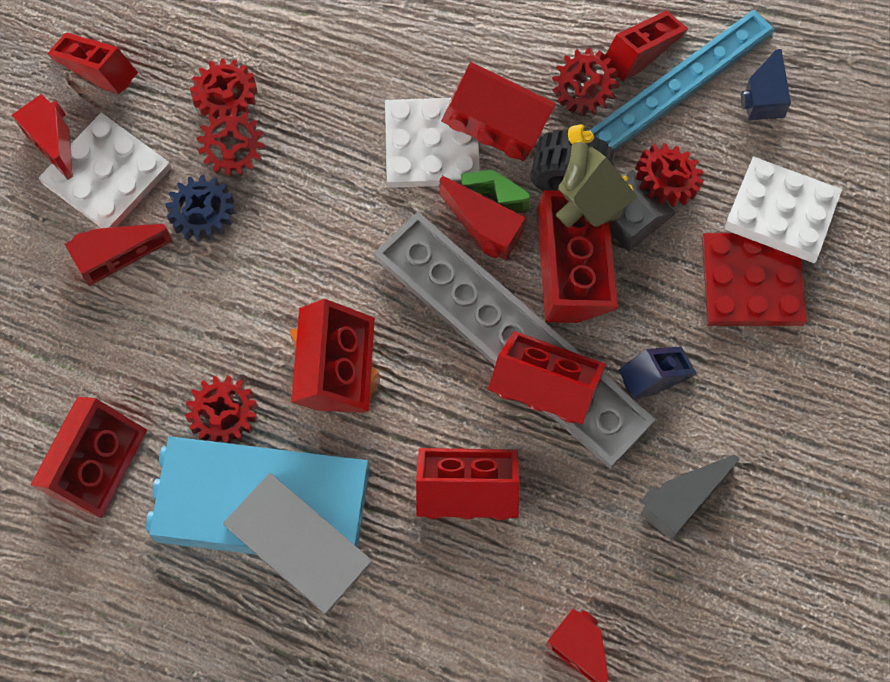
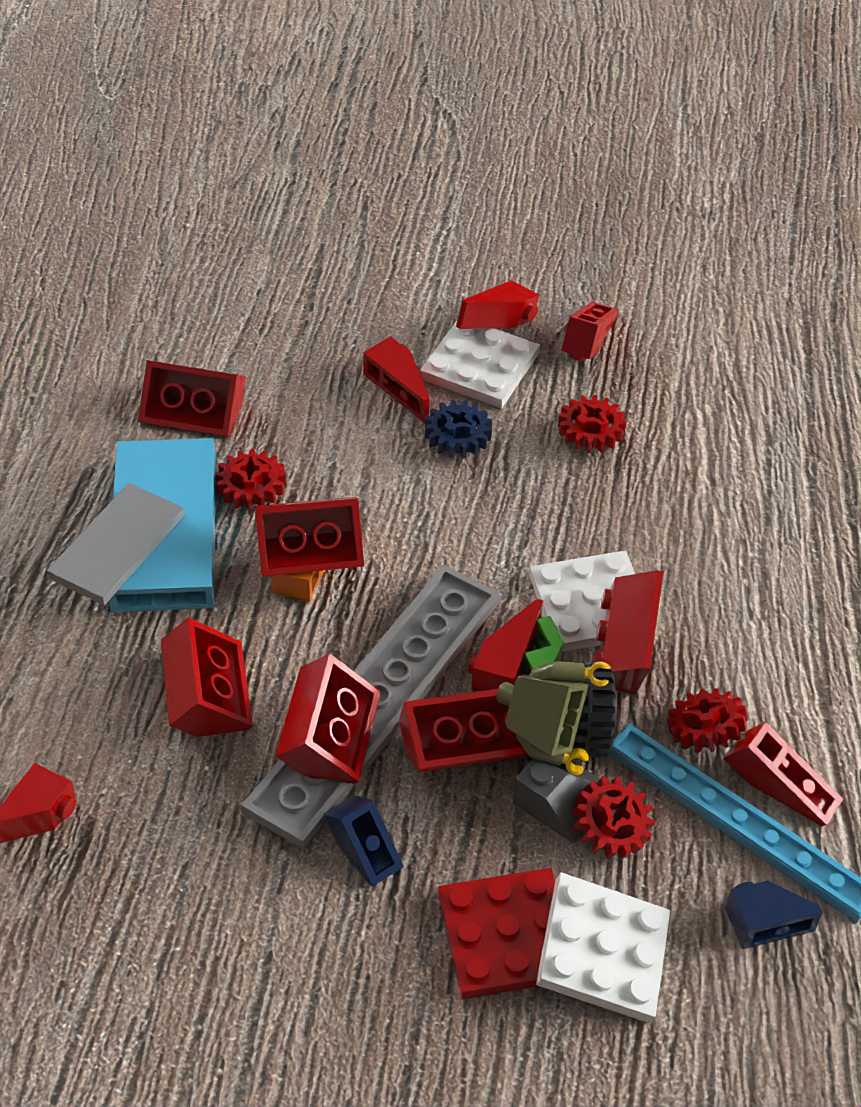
camera: 75 degrees right, 20 degrees down
red gear [197,108,265,177] -> none
dark grey slope [640,454,740,541] -> none

